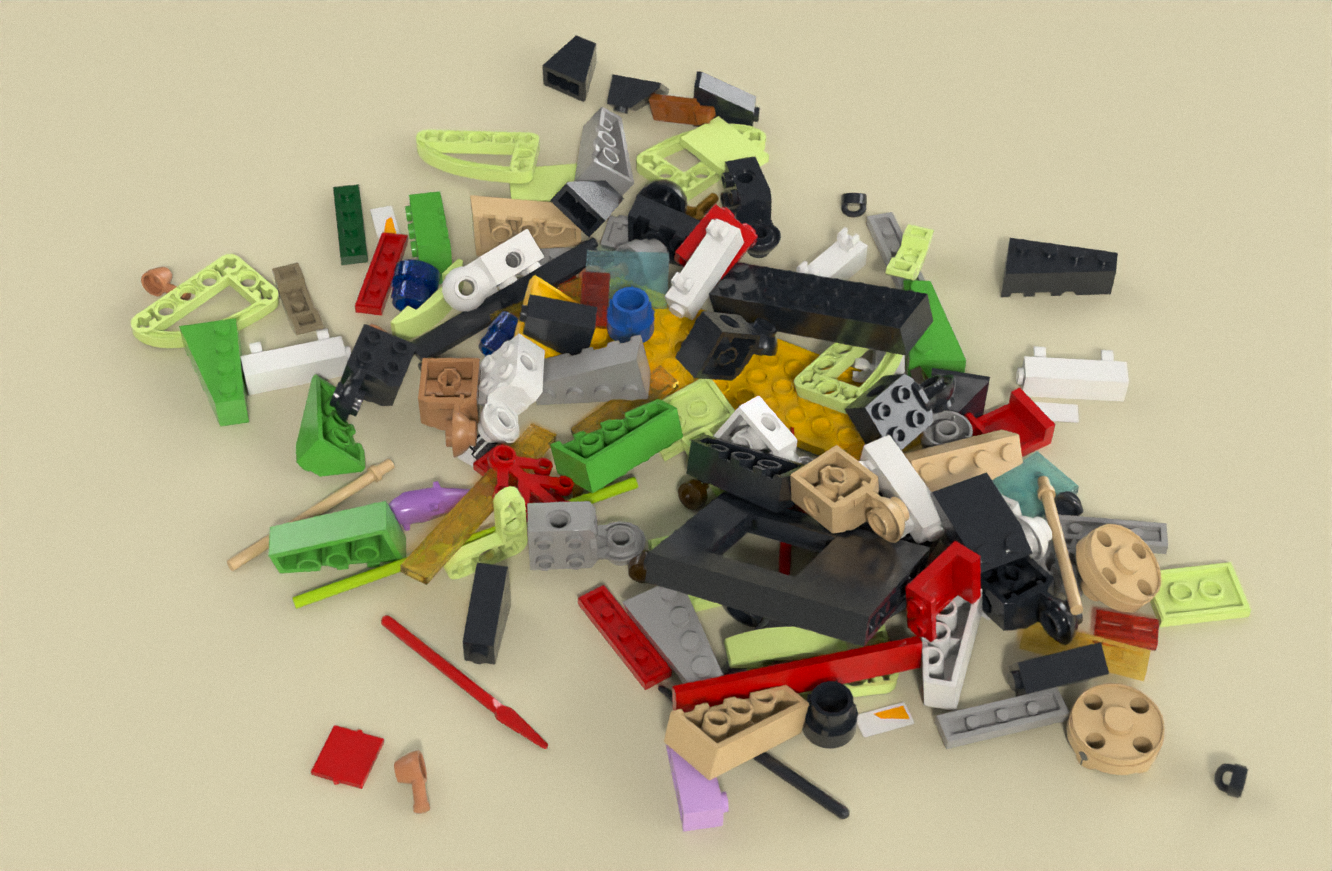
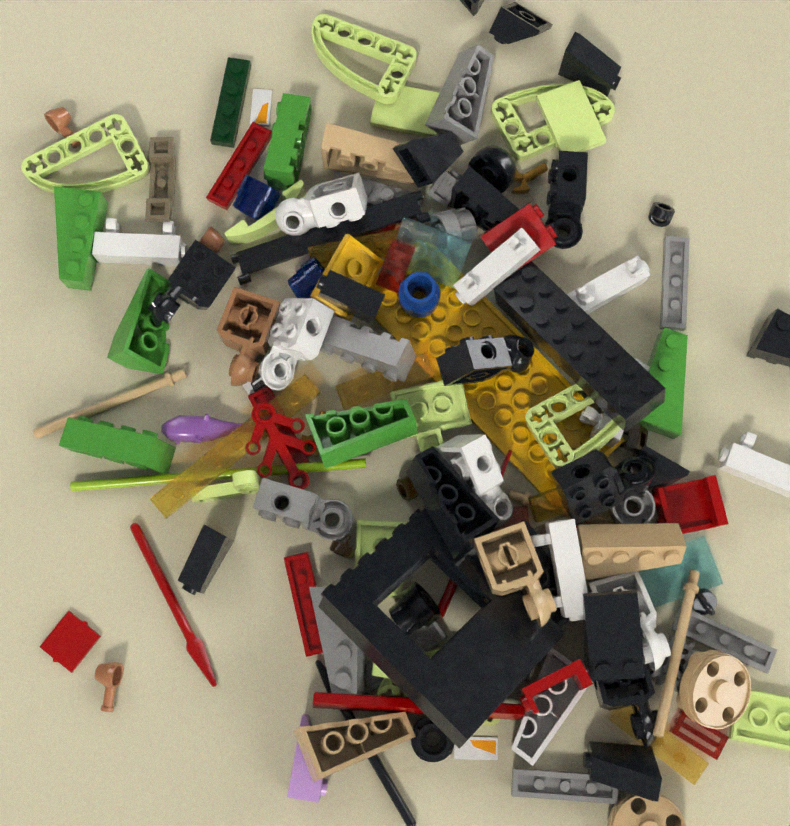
camera: 20 degrees right, 30 degrees up
dark orange hinge [649,94,716,125] -> none
yellowish green slope [885,224,934,281] -> none
white sticker [1034,402,1079,423] -> none

